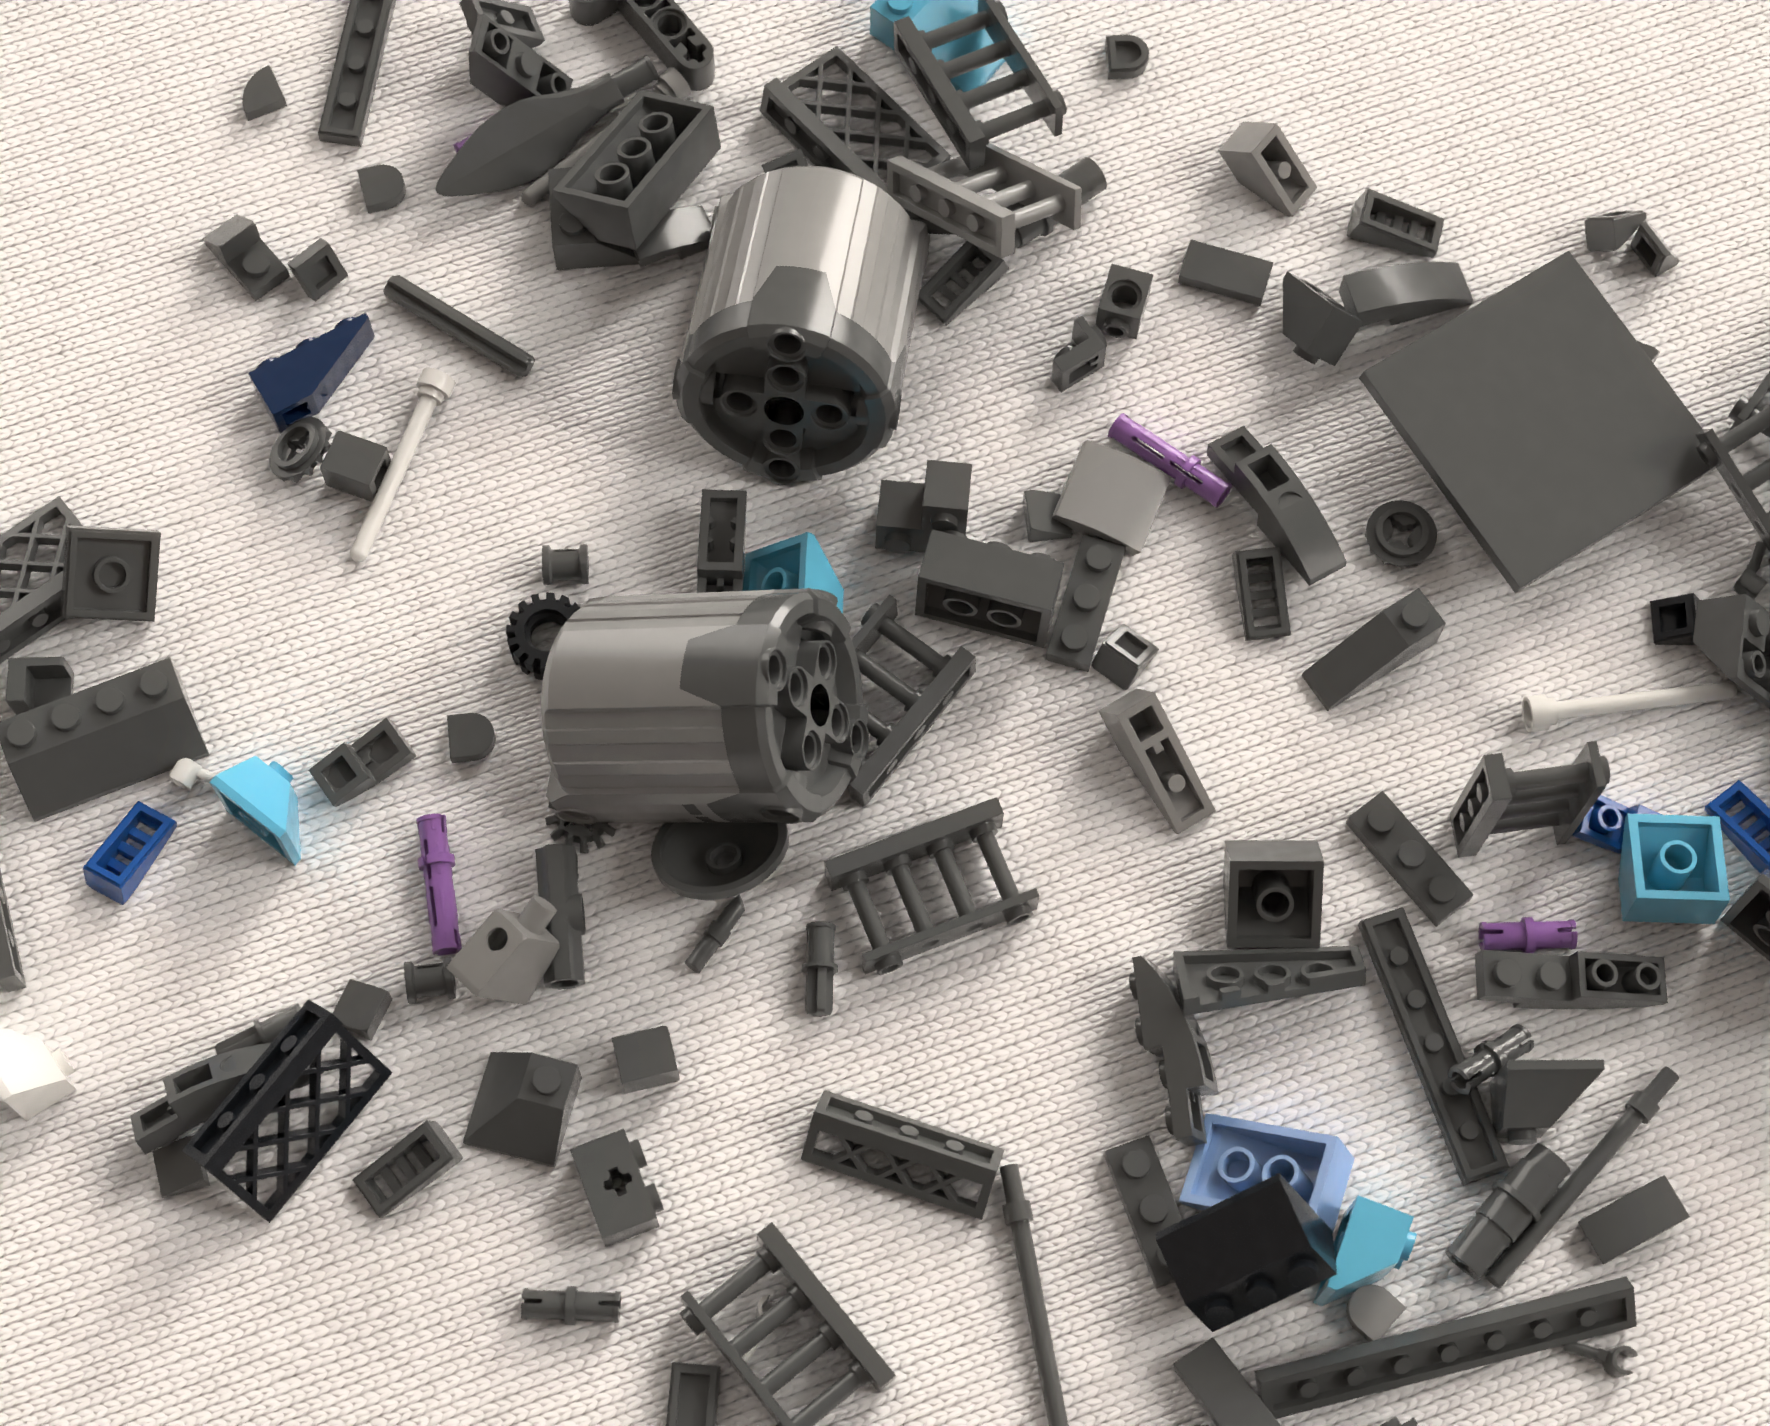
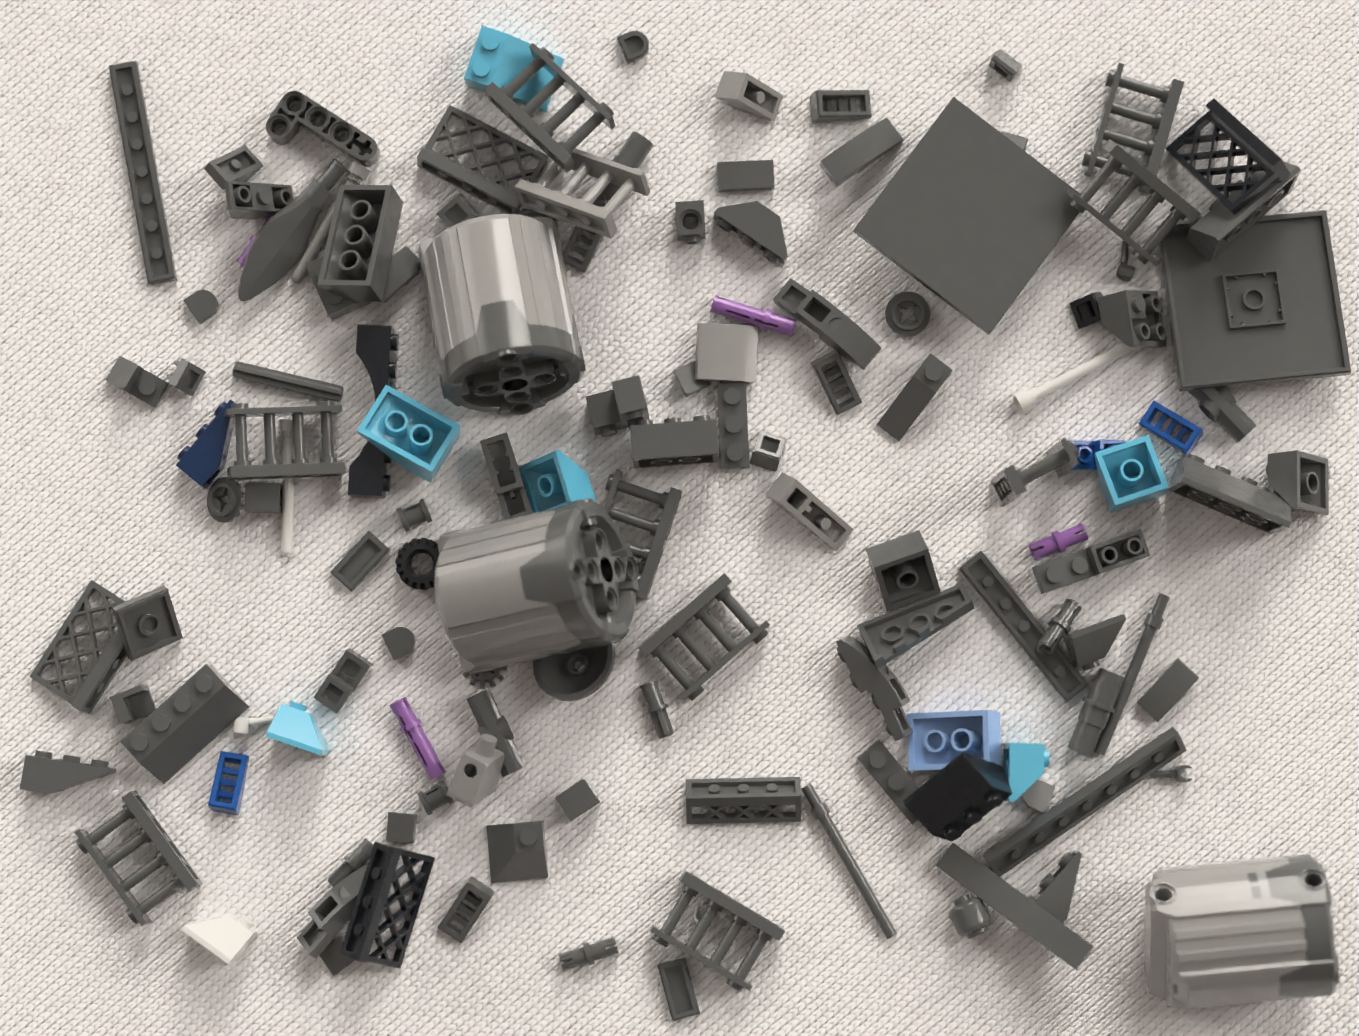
camera: 15 degrees left, 15 degrees up
dark grey tile [242,65,287,121] -> none
dark grey brick [570,1129,664,1247] -> none
dark grey piece [685,895,745,973] -> none
dark grey bracket [1051,316,1107,392] -> none
dark grey slope [1283,271,1363,366] -> none
dark grey plate [1346,791,1474,927] -> none
dark grey slope [1584,210,1647,251] -> none
none -> dark grey fence [224,401,346,480]
none -> dark grey tile [330,531,390,592]
none -> black arch [348,324,399,499]
none -> medium azure slope [357,385,461,483]
none -> dark grey slope [714,201,788,265]

